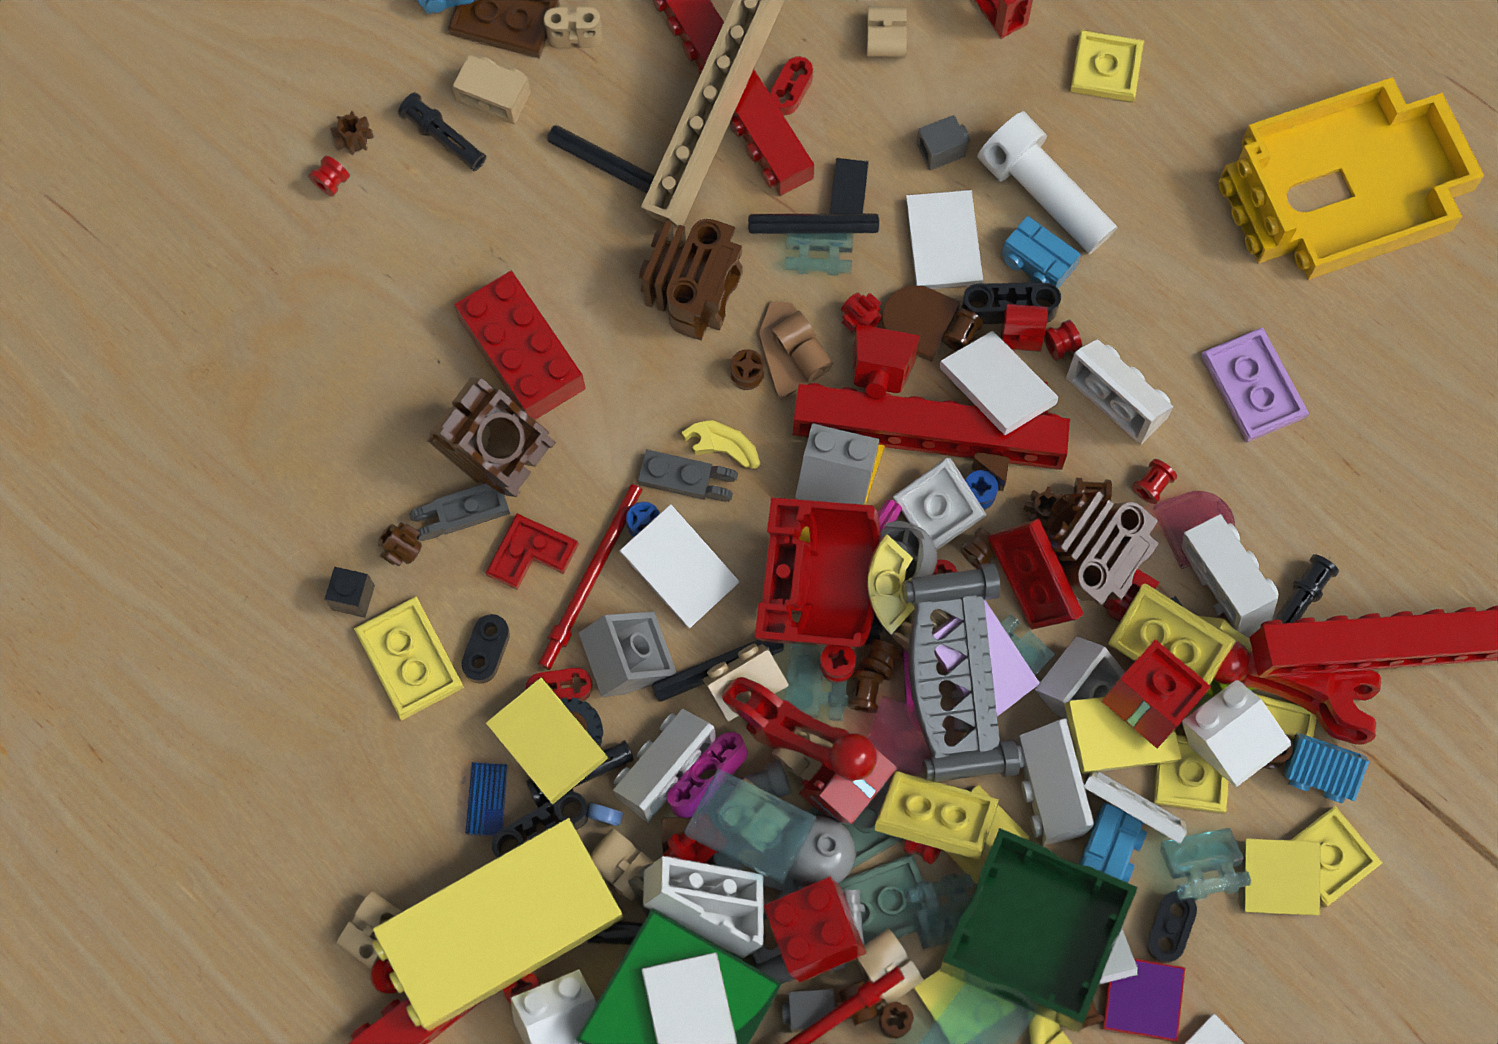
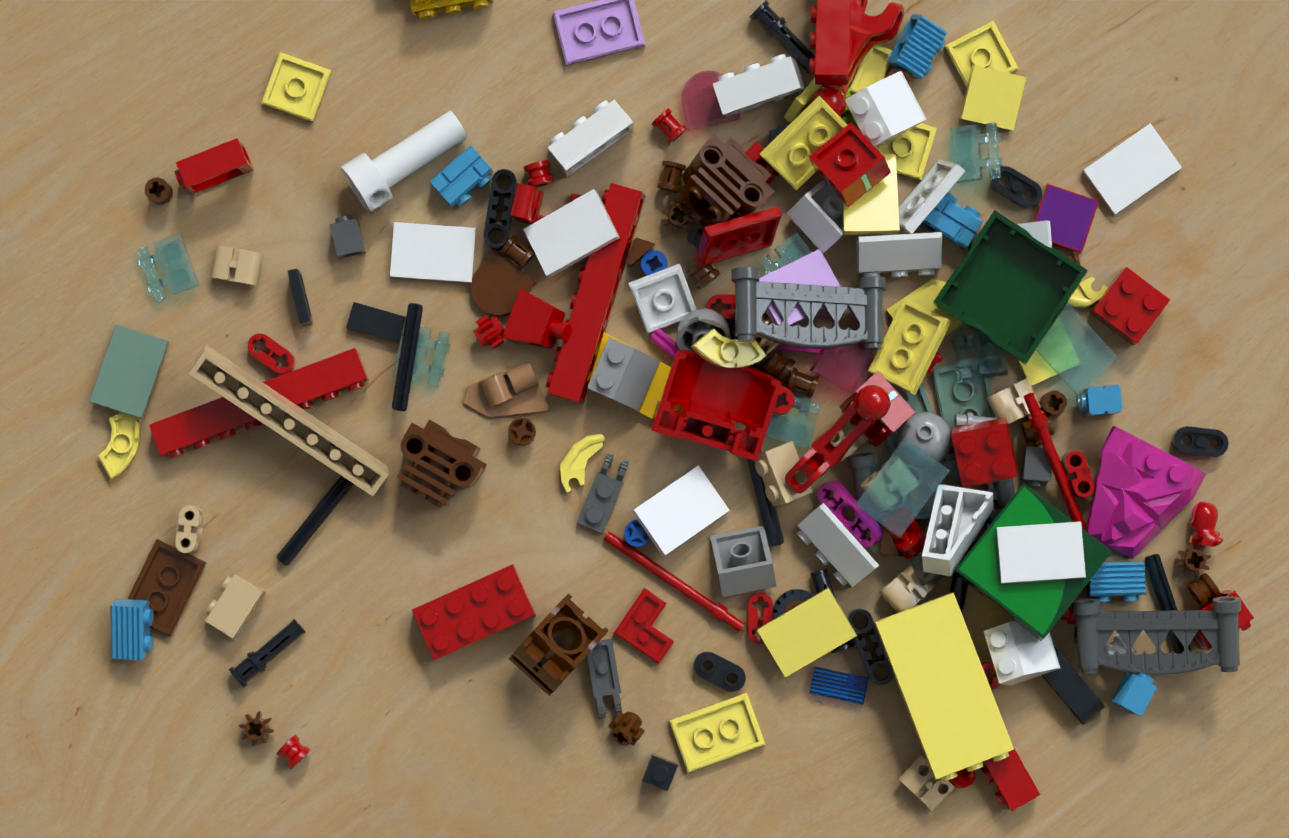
camera: 80 degrees left, 15 degrees up
medium blue tile [587,803,623,827] -> none
none -> black tile [287,268,313,326]

